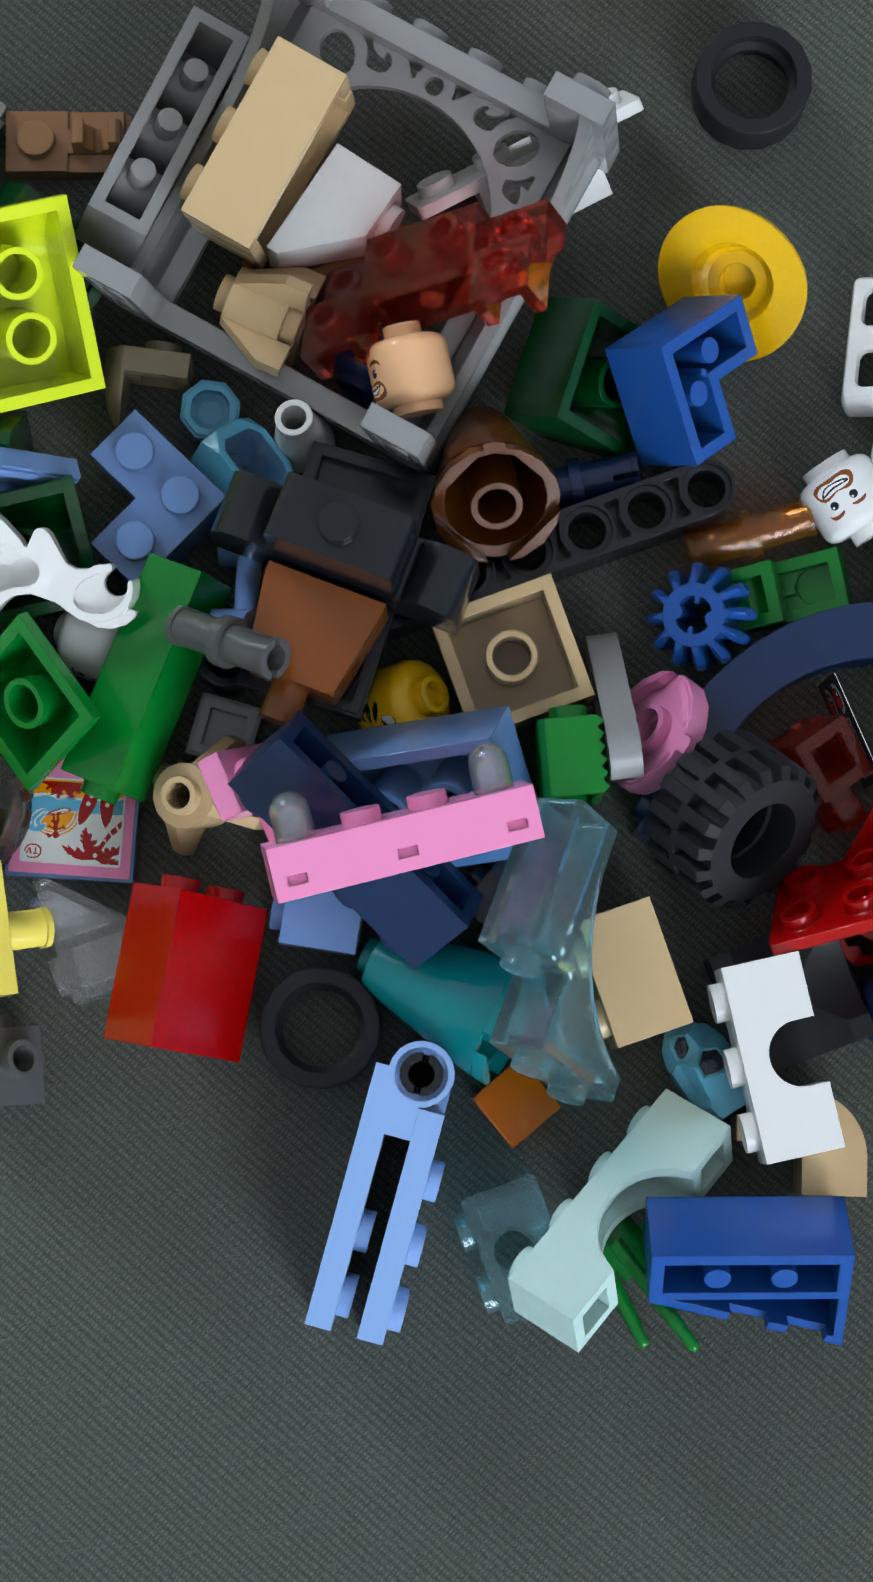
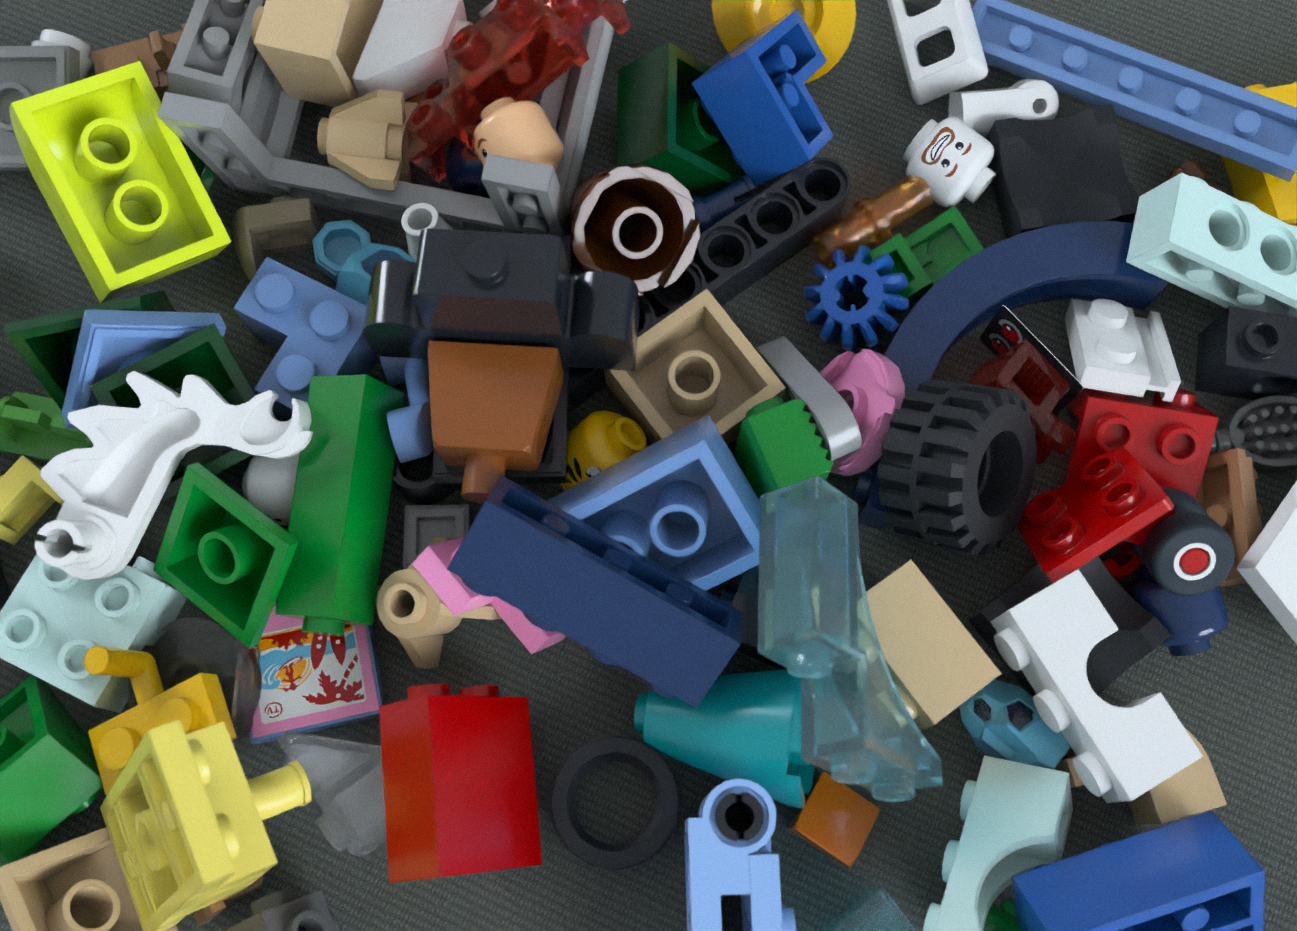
camera: 15 degrees left, 10 degrees down
dark grey pin [165,605,291,680] -> none
bright pink piece [260,743,545,904] -> none
medium blue brick [269,891,363,957] -> none

